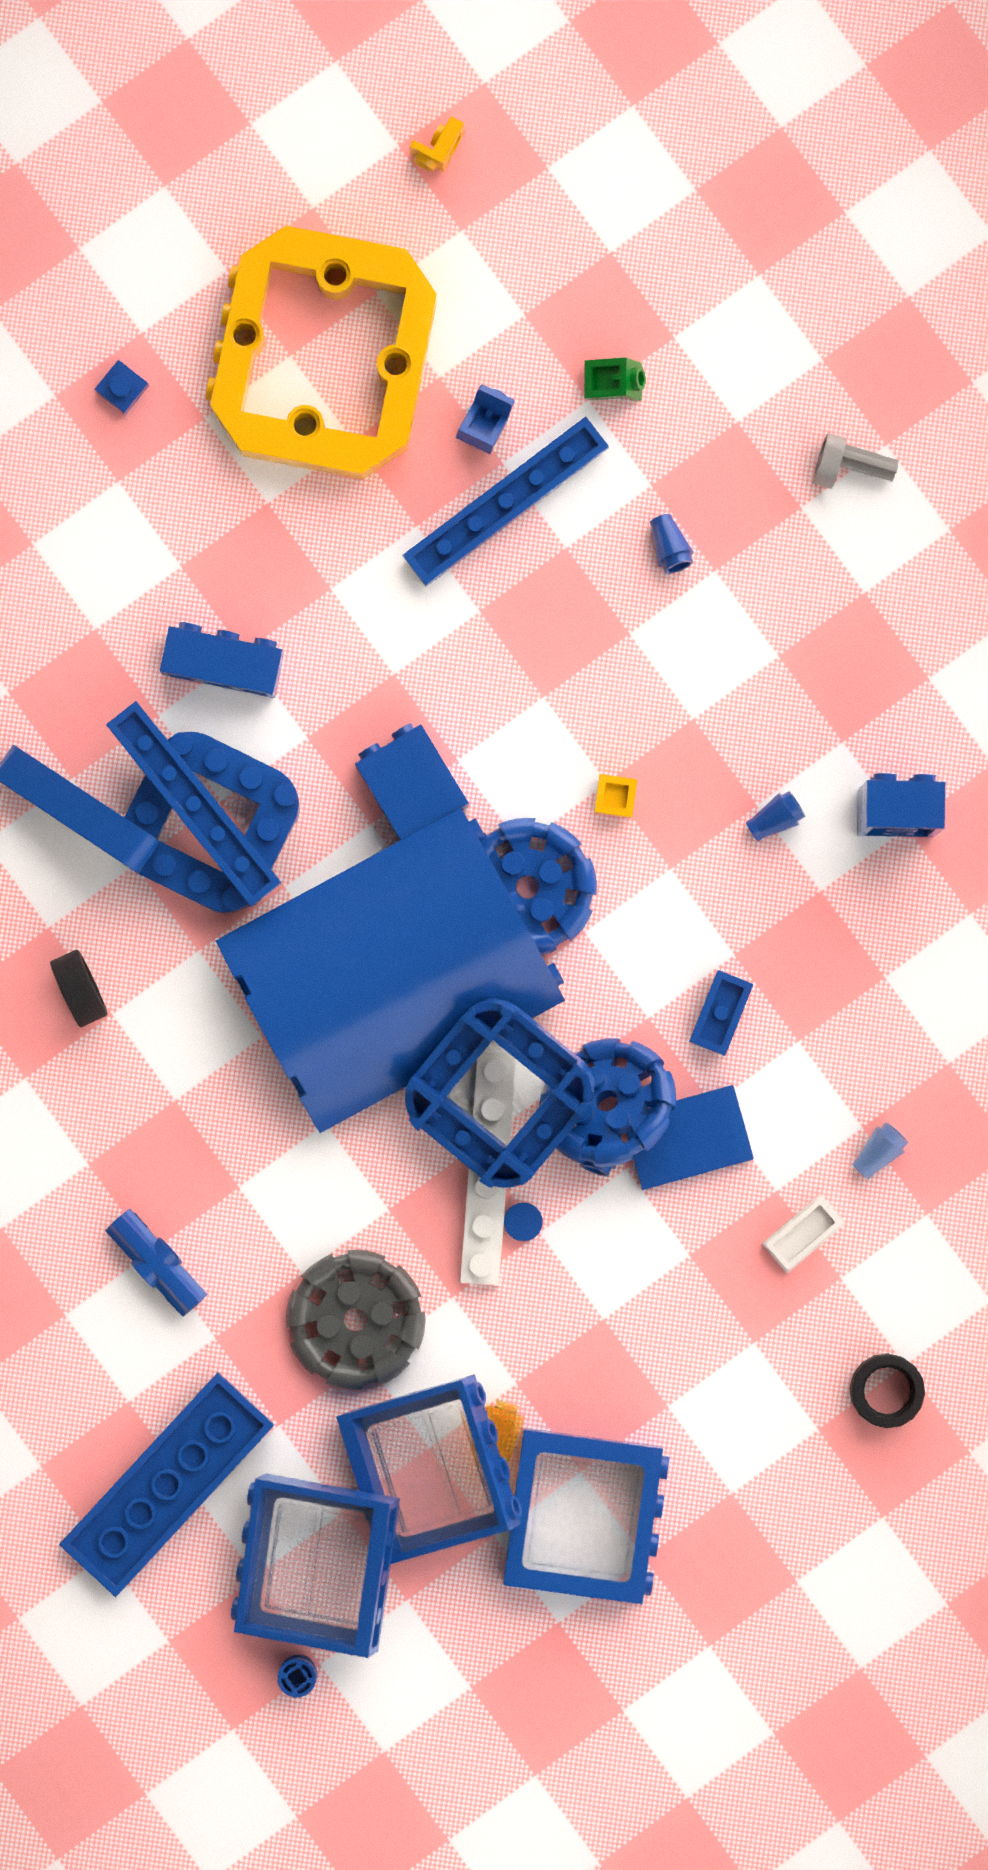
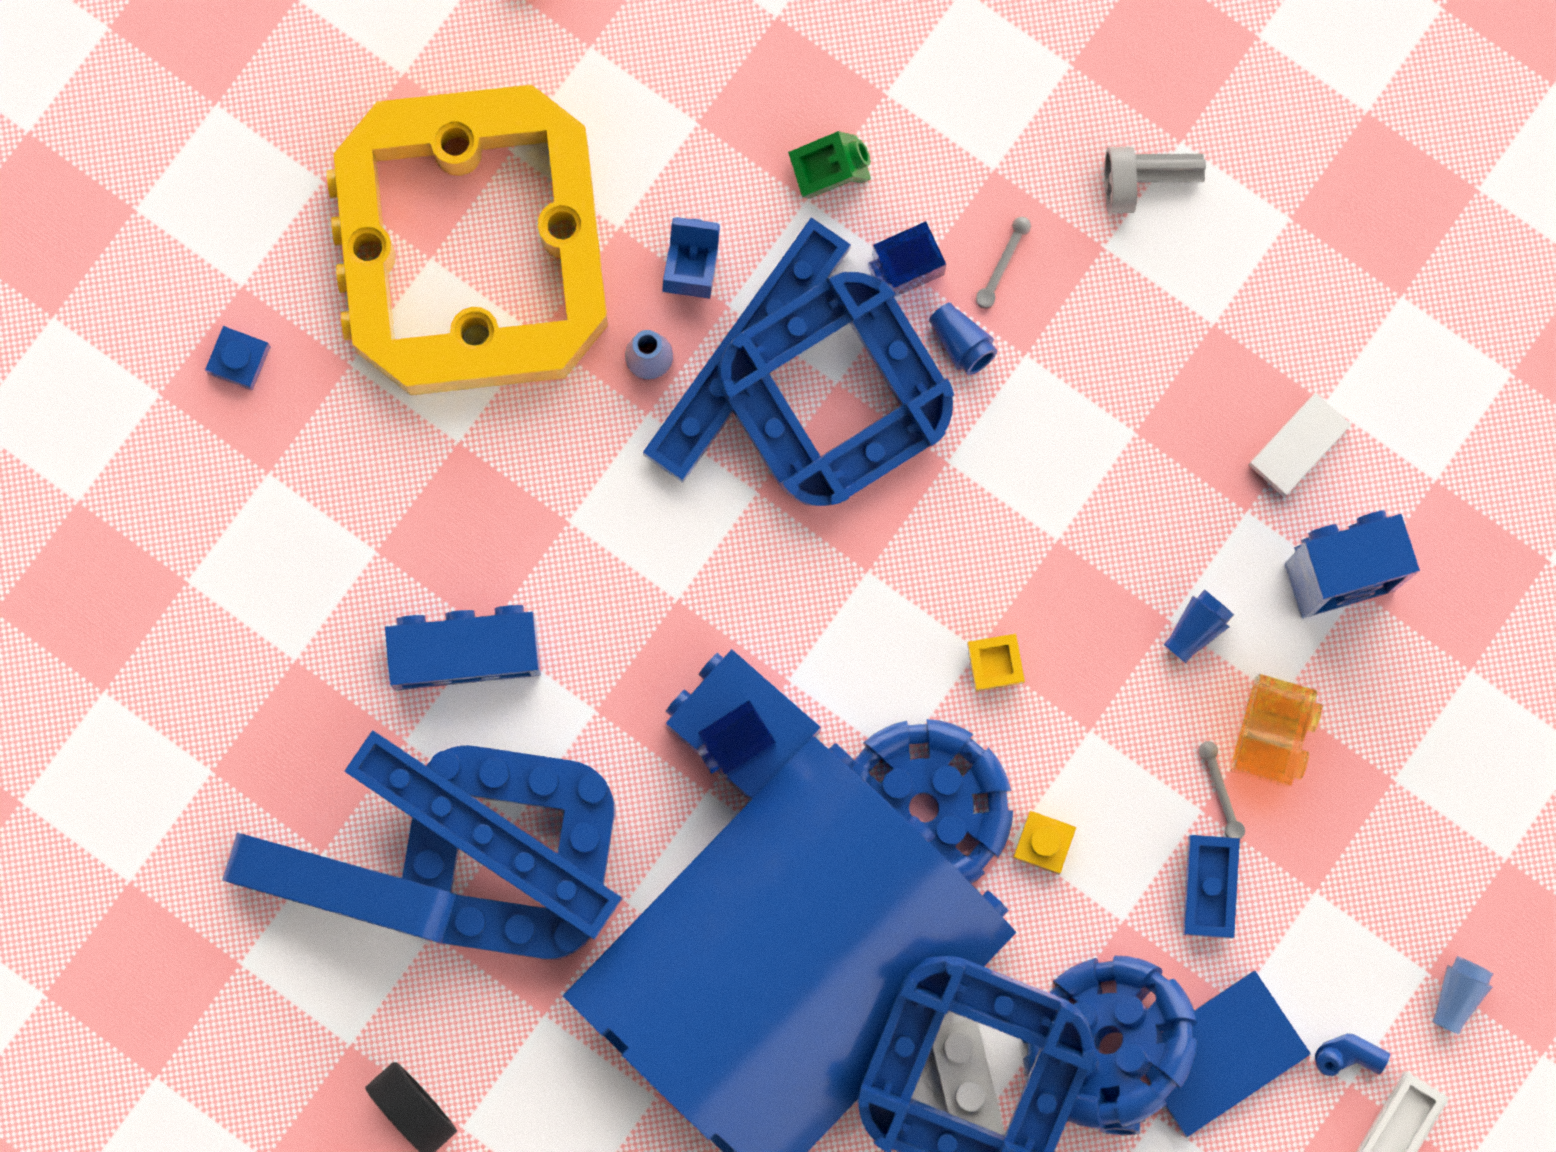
camera: 20 degrees left, 5 degrees down
none -> medium blue cone [625,330,673,379]
none -> clear blue brick [696,700,776,779]
none -> blue plate [718,272,954,506]
none -> clear blue brick [868,221,947,298]
none -> light grey hinge [976,216,1031,309]
none -> yellow plate [1013,810,1077,875]
none -> light grey hinge [1199,741,1245,839]
none -> clear yellow brick [1229,674,1323,787]
none -> white tile [1249,392,1352,498]
none -> blue arm [1315,1033,1391,1076]

